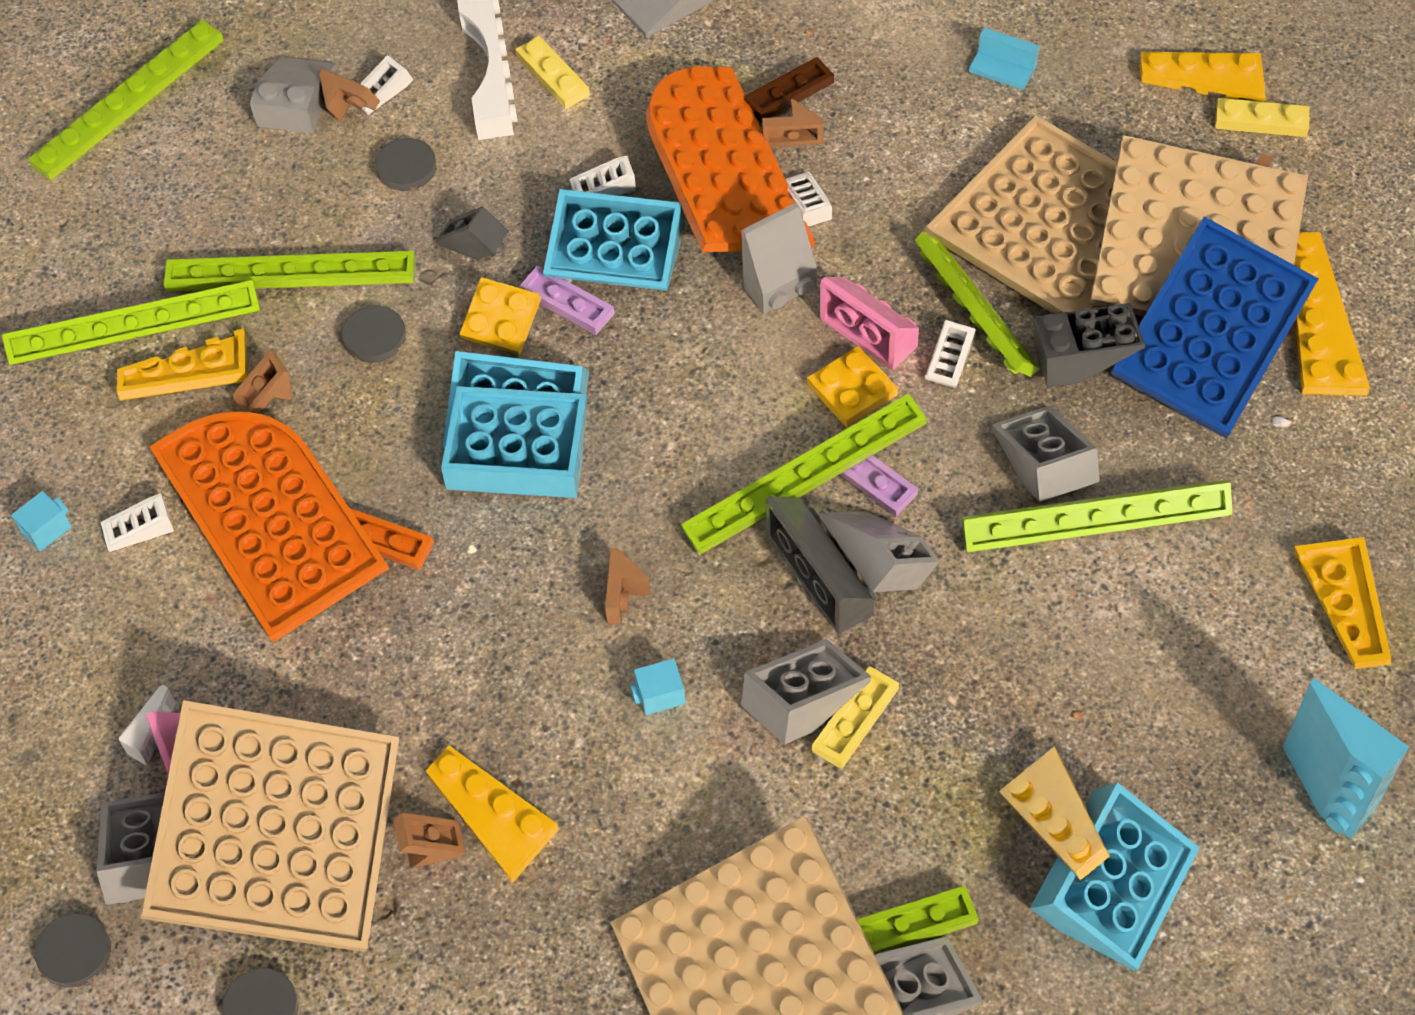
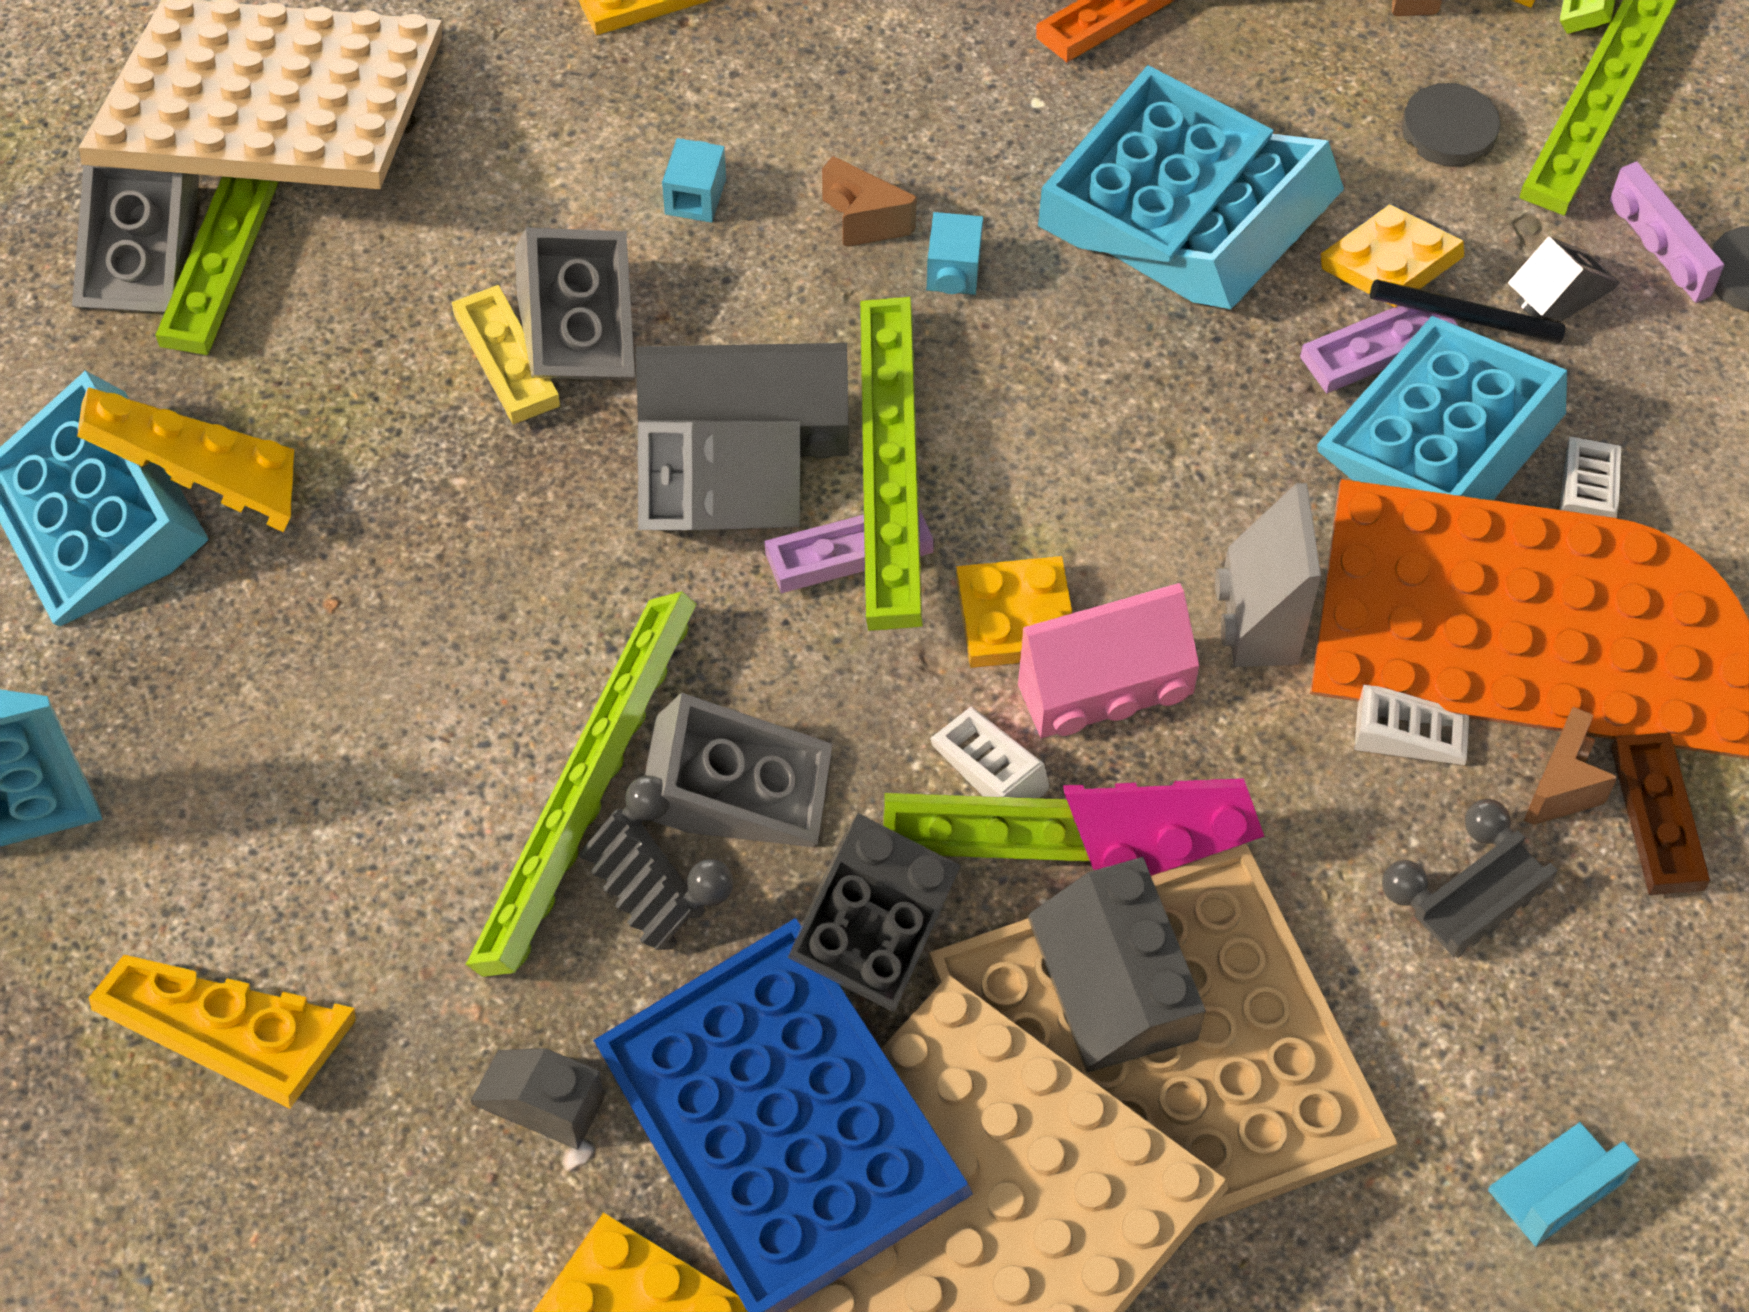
camera: 115 degrees right, 0 degrees up
none -> dark grey slope [471,1048,604,1150]
none -> dark grey gear [578,775,734,950]
none -> medium azure brick [926,212,983,295]
none -> dark grey slope [1028,857,1206,1073]
none -> dark pink wing [1063,778,1265,876]
none -> black bar [1370,279,1565,344]
none -> dark grey gear [1382,799,1558,958]
none -> lavender plate [1610,161,1725,303]

